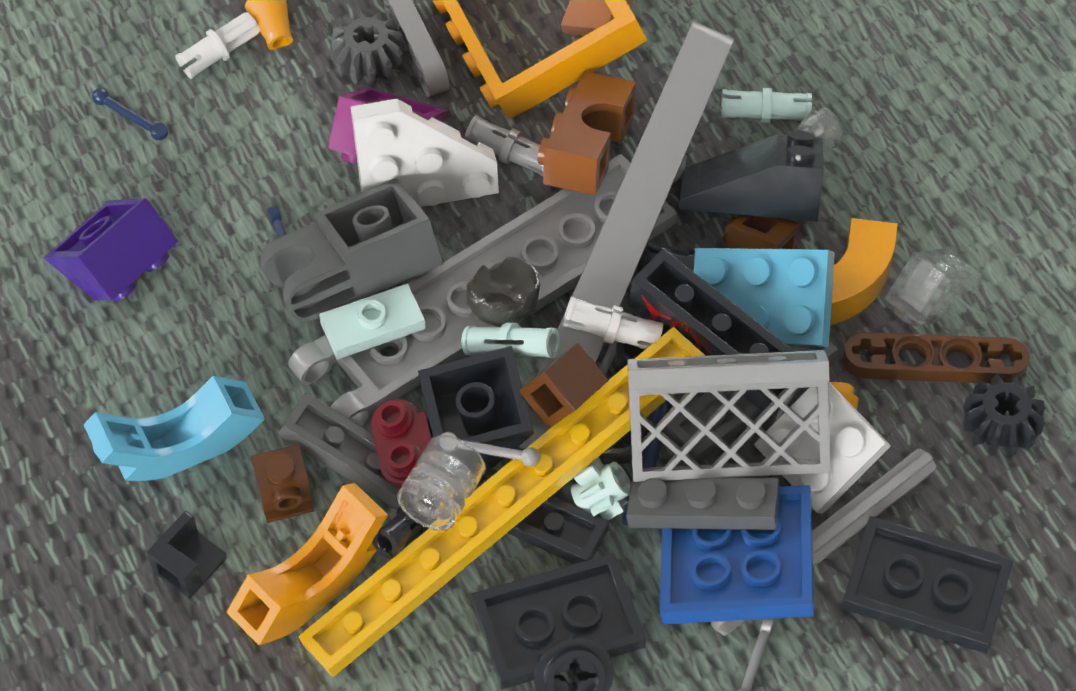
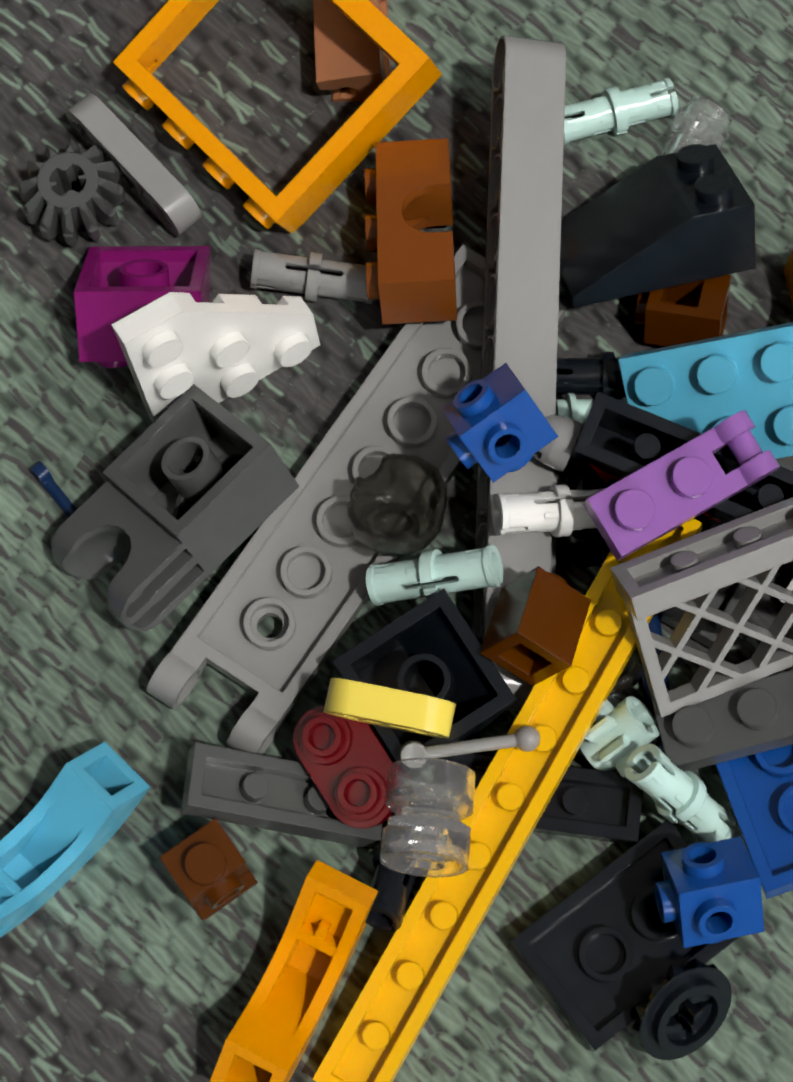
camera: 20 degrees left, 15 degrees up
black panel [147,511,227,599] -> none
light aqua plate [319,283,425,360] -> none
none -> light yellow beam [323,678,456,738]
none -> blue brick [441,363,559,483]
none -> light grey hinge [534,414,582,472]
none -> medium lavender plate [583,410,780,562]
none -> light aqua pin [624,744,736,843]
none -> blue brick [654,836,764,948]

